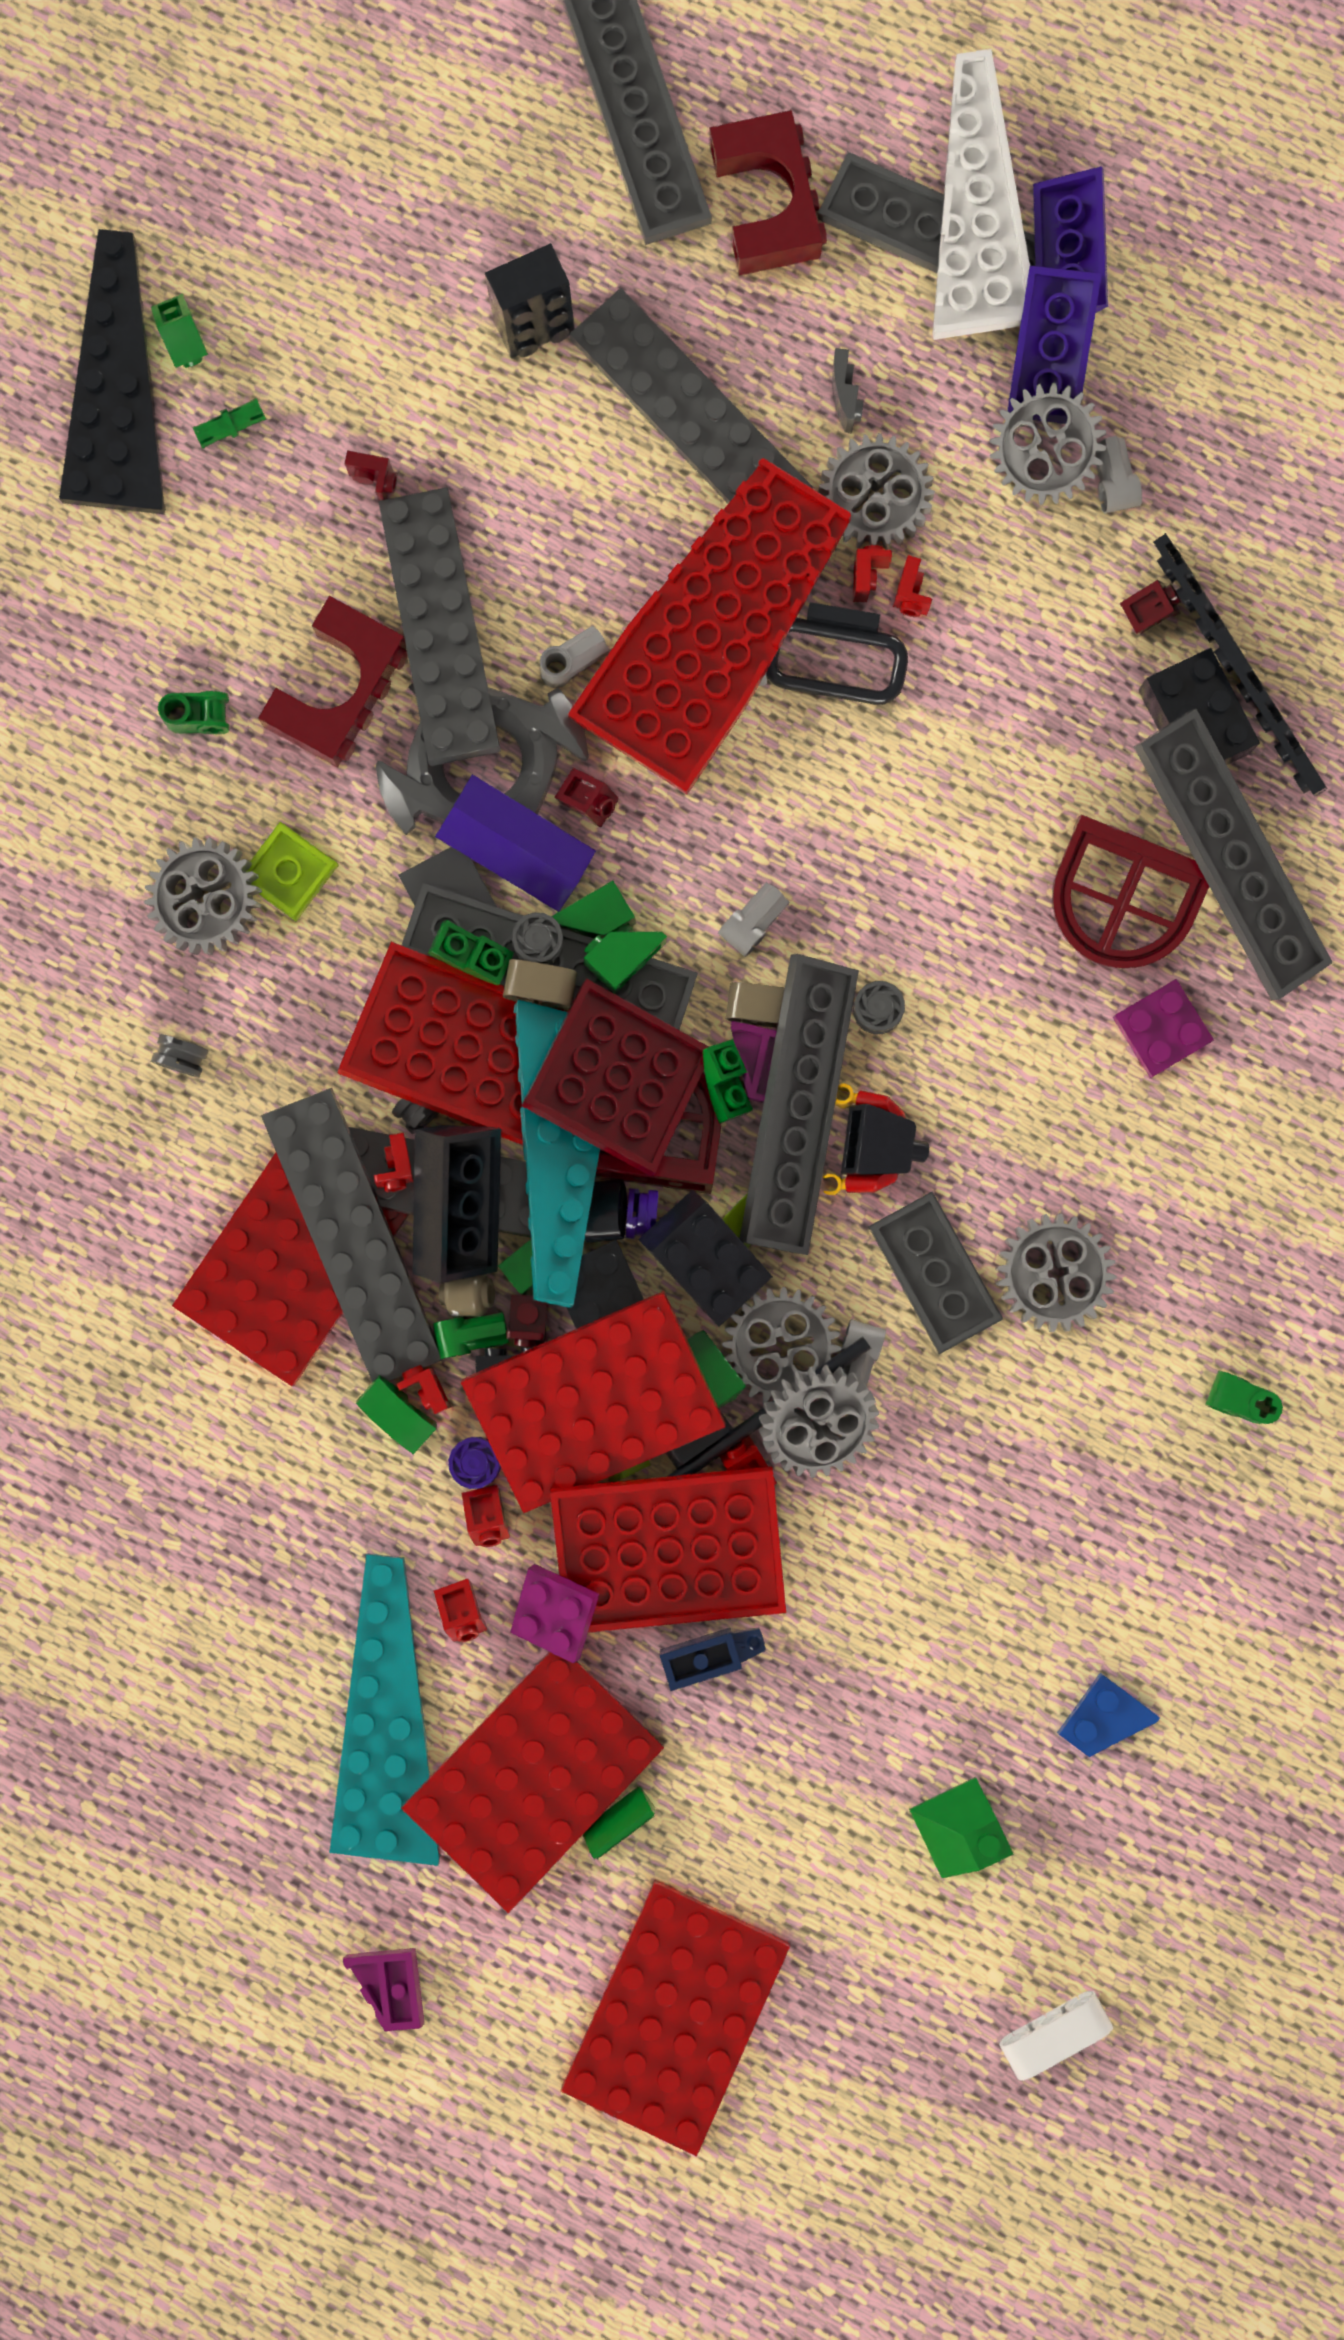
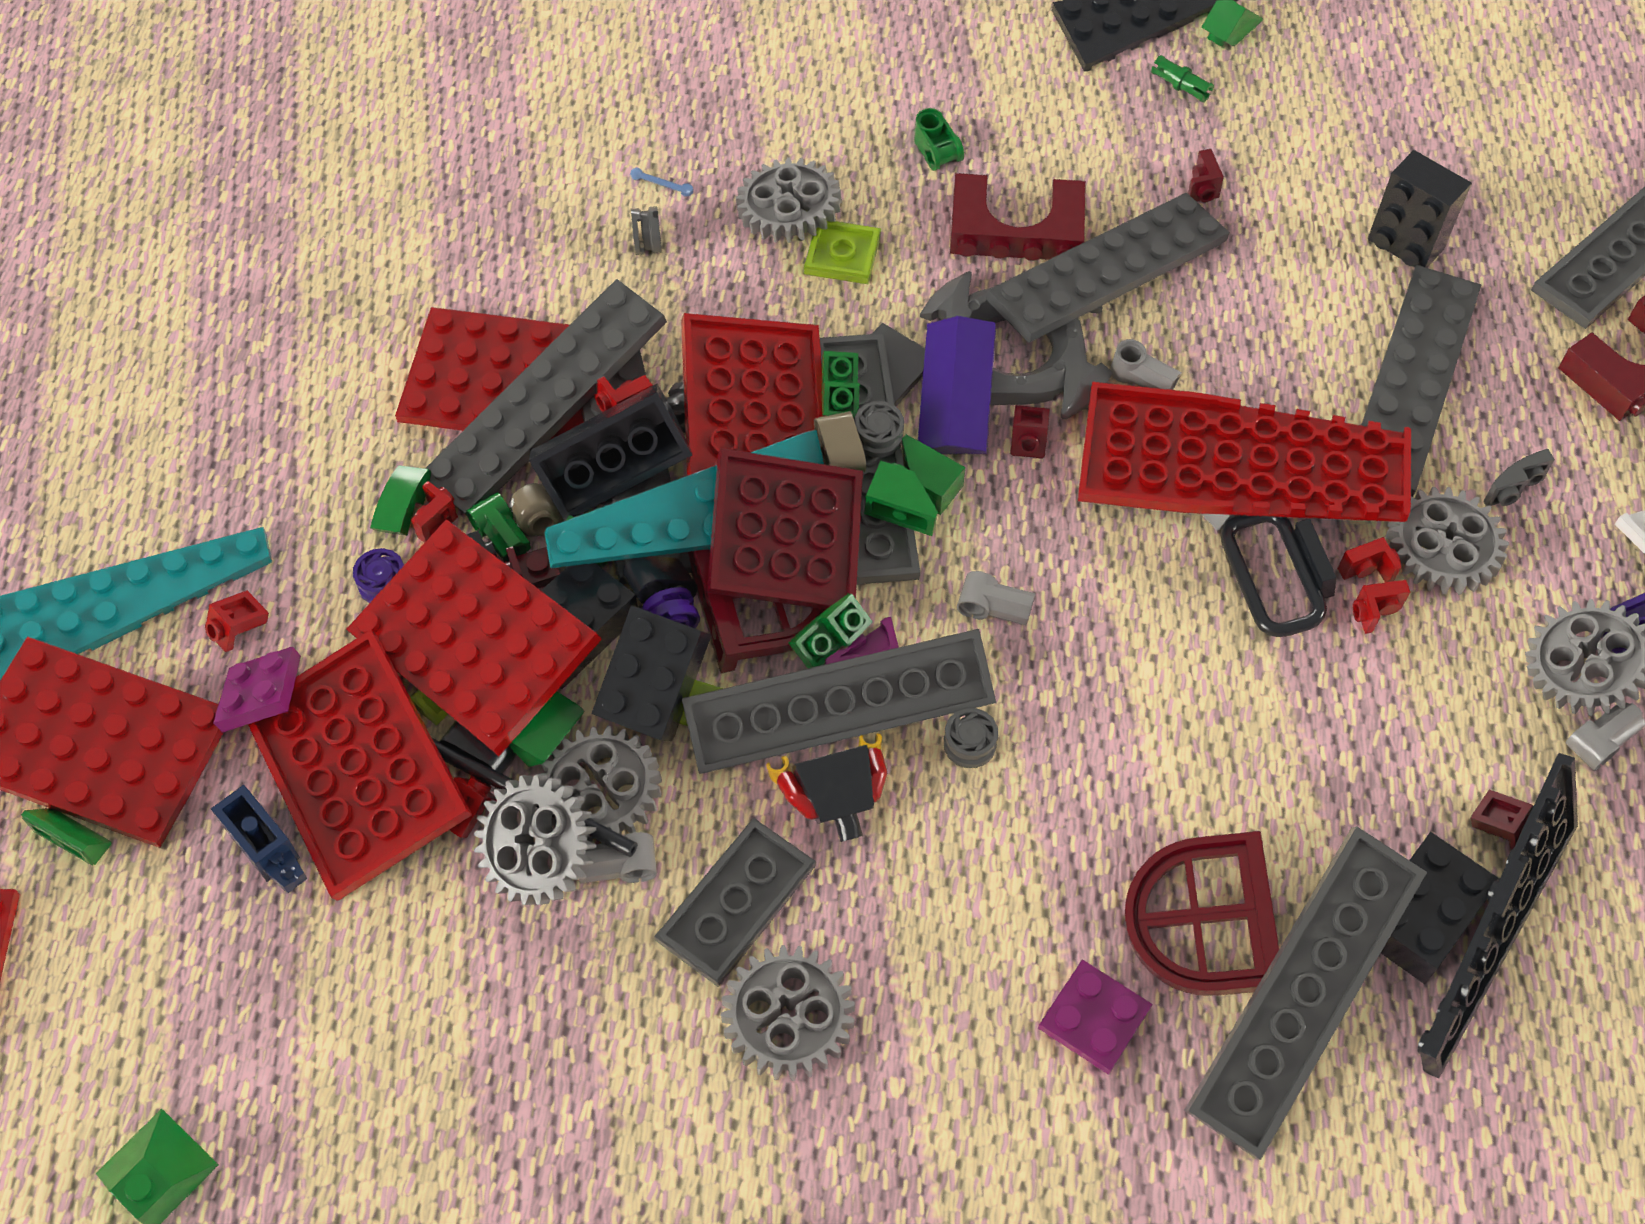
camera: 60 degrees right, 25 degrees down
red bracket [461,1485,510,1547] -> none
dark tan beam [726,982,784,1027] -> none
none -> medium blue hinge [630,168,693,197]

